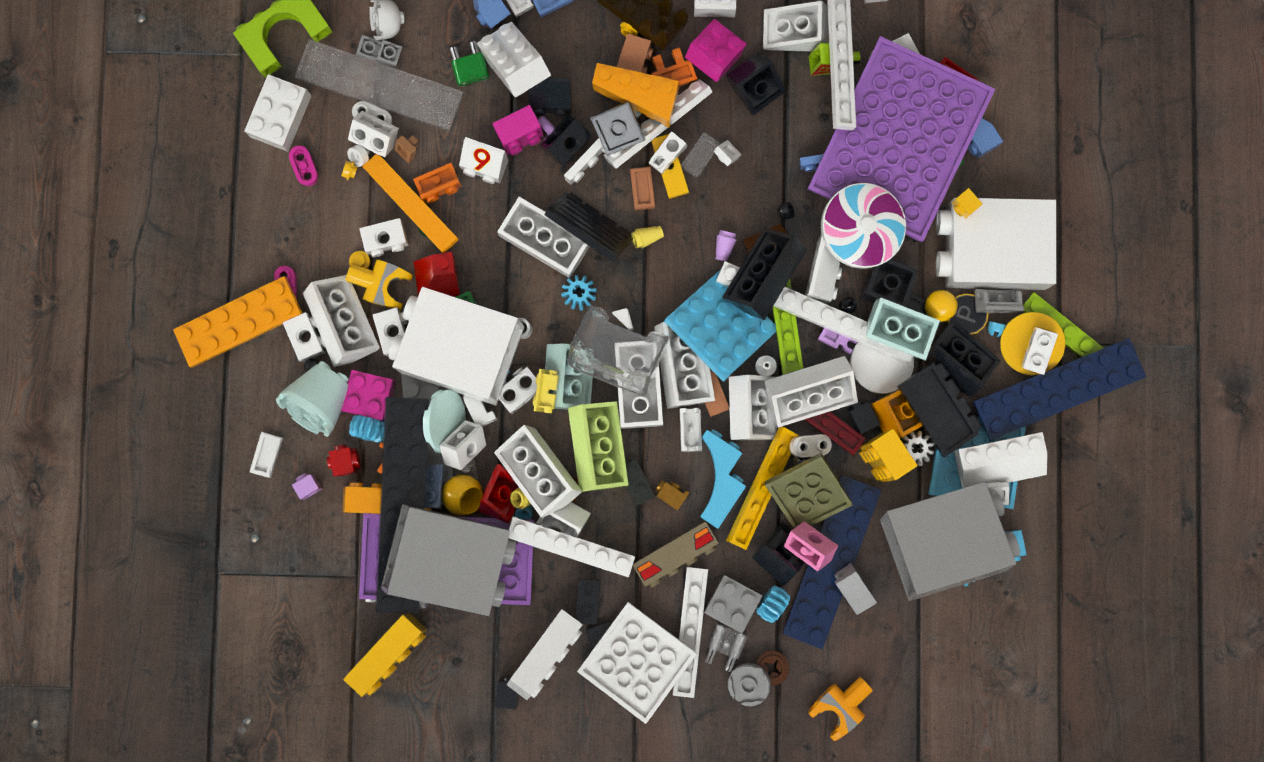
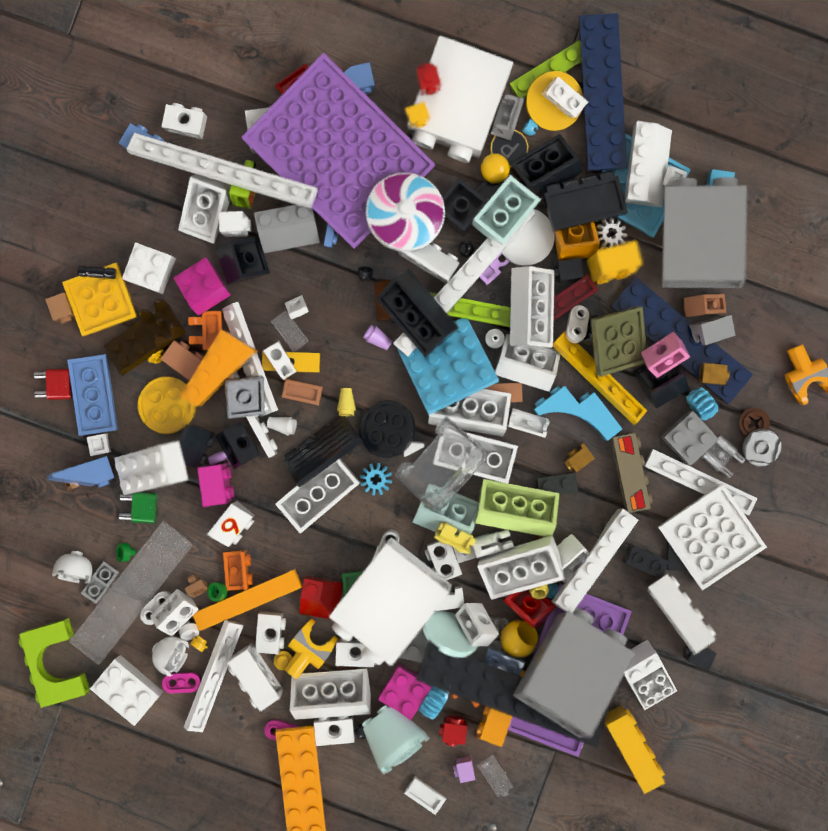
camera: 75 degrees left, 5 degrees up
none -> green tile [116,543,136,562]
none -> yellow tile [138,377,196,434]
none -> white cylinder [152,636,189,677]
none -> white plate [184,620,244,732]
none -> green tile [207,582,228,602]
none -> white brick [219,211,251,237]
none -> white brick [228,643,284,711]
none -> light grey slope [254,205,320,254]
none -> white cone [267,417,297,436]
none -> black tile [359,400,415,458]
none -> red brick [417,63,441,95]
none -> white plate [453,529,514,563]
none -> clear hinge [477,755,514,797]
none -> white slope [624,640,677,710]
none -> nougat slope [684,294,726,317]
none -> pearl gold brick [698,363,730,385]

